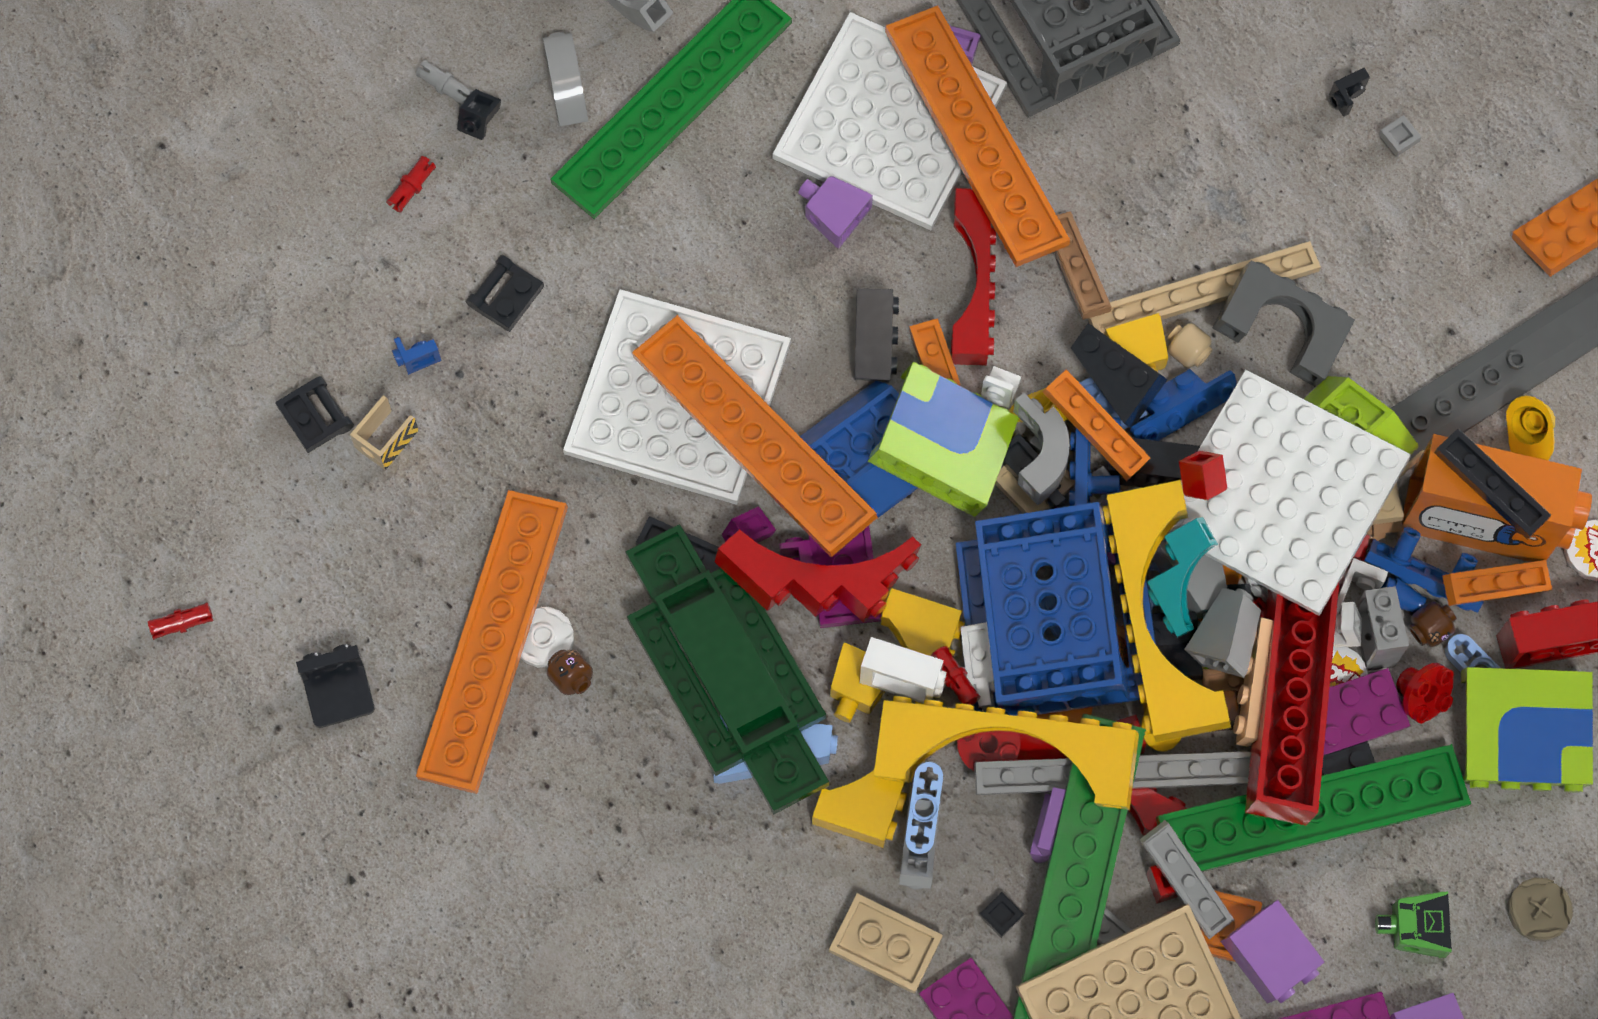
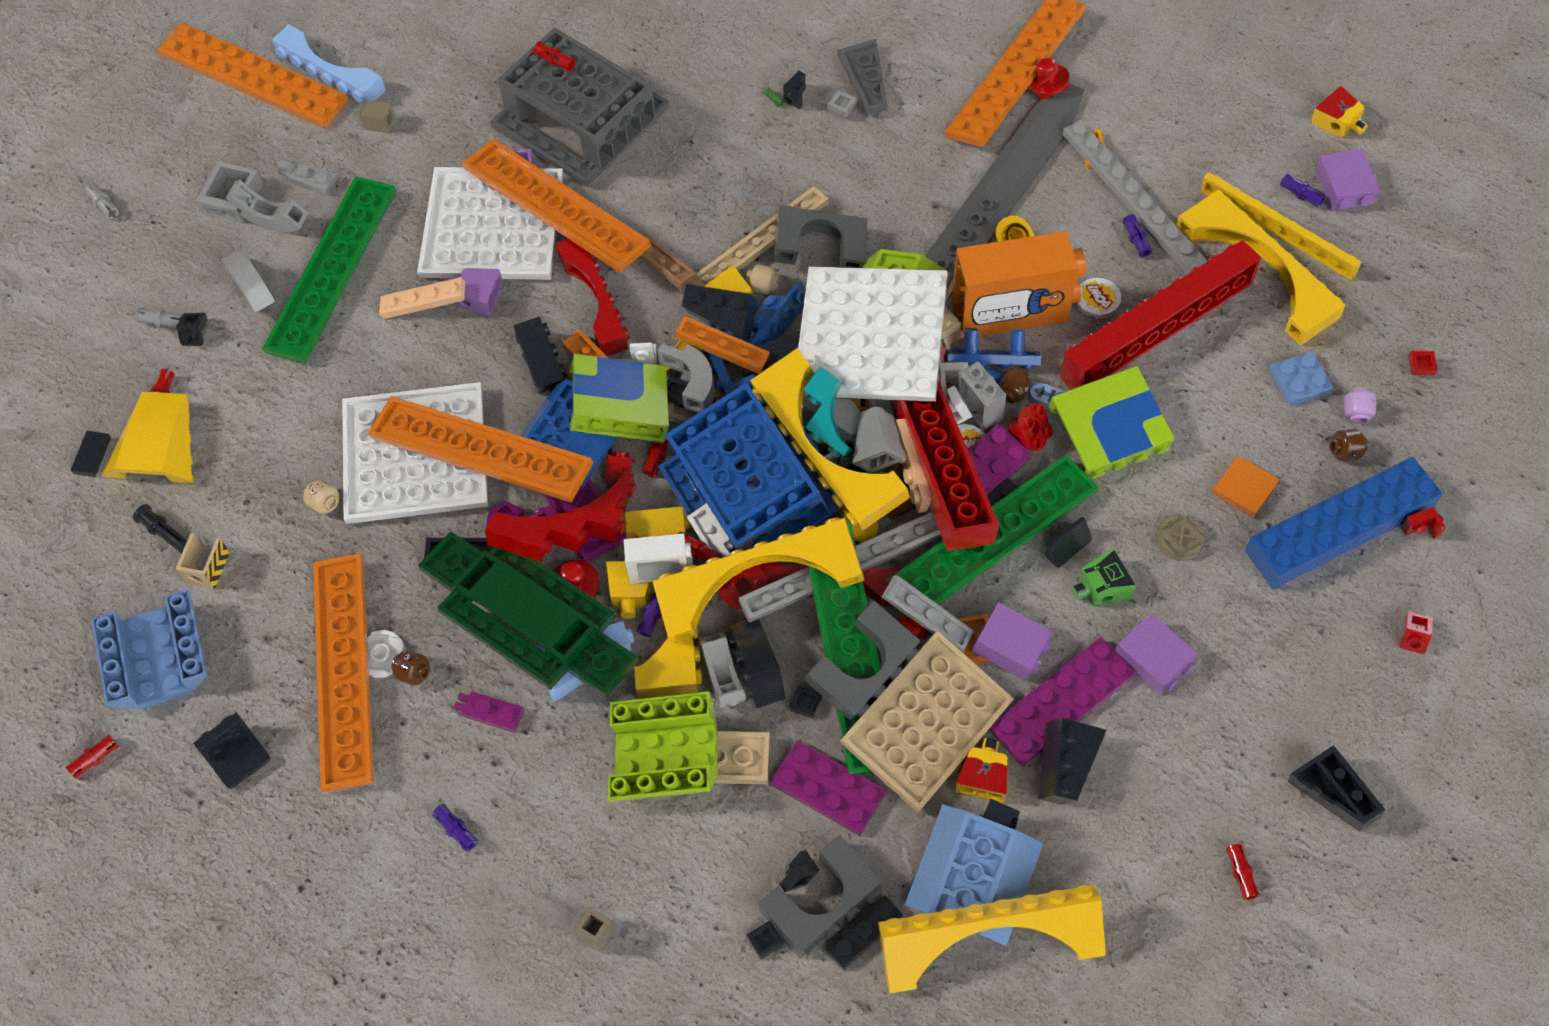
camera: 20 degrees left, 10 degrees down
black plate [275,376,354,453] -> none
blue bracket [392,337,441,375] -> none
black plate [465,255,544,332] -> none
light blue beam [905,761,943,854] -> none
medium lavender slope [1030,787,1066,863] -> none
red panel [1179,451,1227,500] -> none
black plate [1434,428,1551,540] -> none
orange plate [1442,560,1552,606] -> none
none -> black tile [71,431,111,477]
none -> medium blue slope [91,589,208,709]
none -> yellow wedge [101,392,194,483]
none -> black pin [133,504,188,554]
none -> tan head [303,480,339,515]
none -> light nougat plate [379,277,465,319]
none -> dark purple pin [432,804,479,852]
none -> magenta hinge [453,692,524,733]
none -> red plate [554,560,600,599]
none -> red bracket [605,451,635,485]
none -> lime slope [607,691,717,802]
none -> dark purple pin [636,592,662,638]
none -> red pin [642,437,669,478]
none -> black wedge [727,617,786,708]
none -> bright green piece [763,86,786,109]
none -> dark grey arch [805,601,920,721]
none -> dark grey wing [837,39,887,116]
none -> black slope [1046,517,1092,568]

